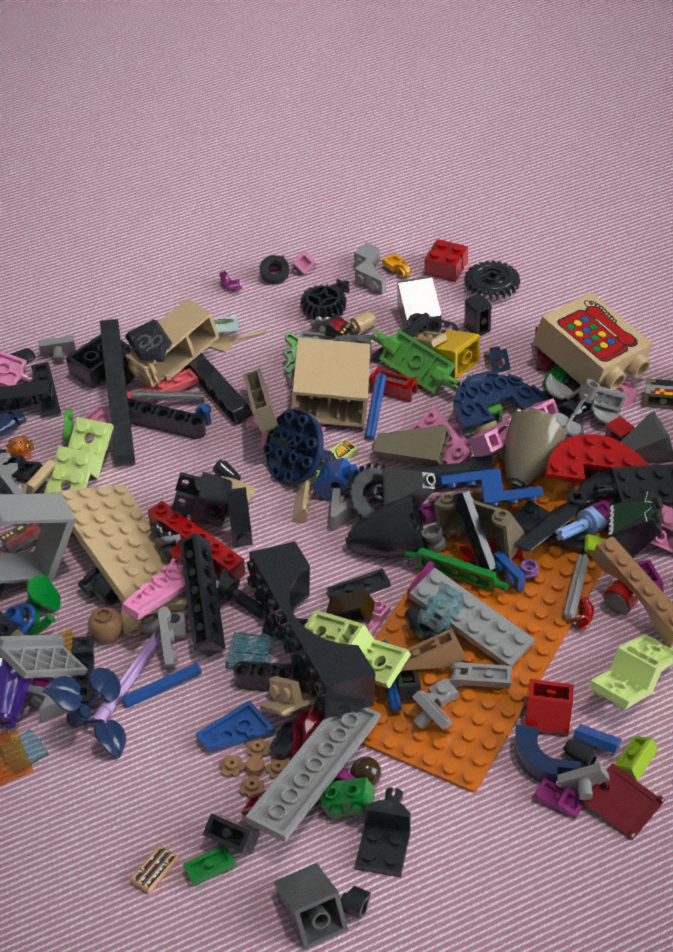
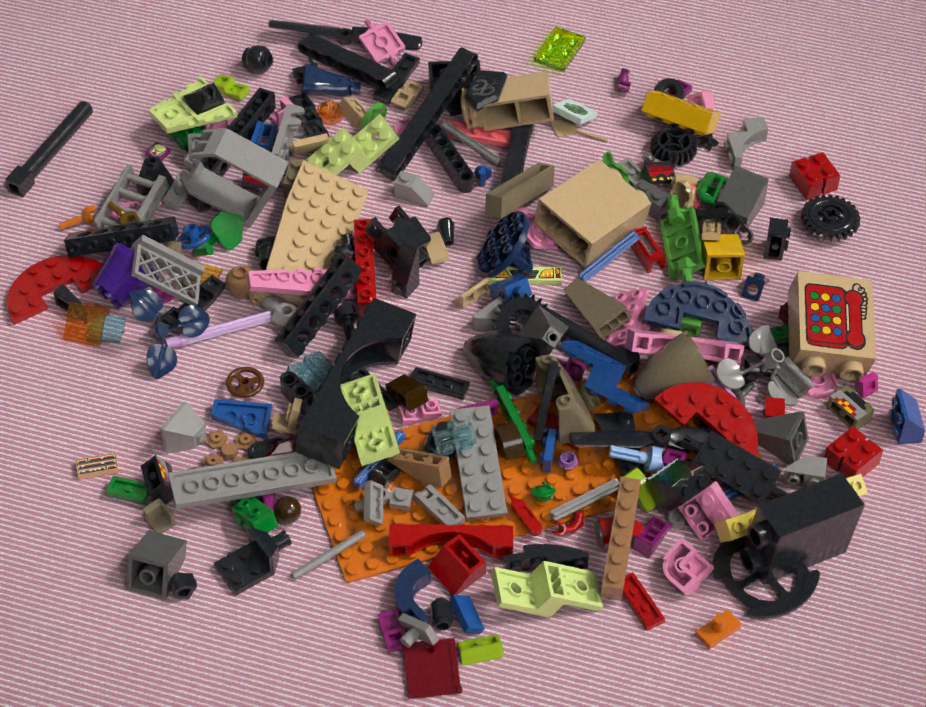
camera: 40 degrees right, 5 degrees up
light grey tile [38,336,76,363] -> none
blue axle [122,663,202,708] -> none
light grey plate [158,607,178,670] -> none
light orange plate [382,253,411,278] -> none
light grey wheel [422,525,446,552] -> none
none -> dark tan panel [143,498,176,534]
none -> light grey slope [160,401,207,454]
none -> reddish brown piece [226,366,264,398]
none -> light grey bar [292,530,366,580]
none -> tan slope [338,97,367,127]
none -> red arch [388,523,513,558]
none -> tan slope [390,80,425,109]
none -> light grey slope [394,171,434,207]
none -> dark brown brick [493,421,526,461]
none -> black slope [504,544,589,572]
none -> red piece [508,493,542,536]
none -> green hat [531,482,556,502]
none -> clear neon green plate [534,26,586,72]
none -> yellow brick [641,91,721,136]
none -> light grey tile [667,509,687,529]
none -> tan hair [670,180,700,210]
none -> green piece [696,172,729,208]
none -> dark pink tile [854,372,878,398]

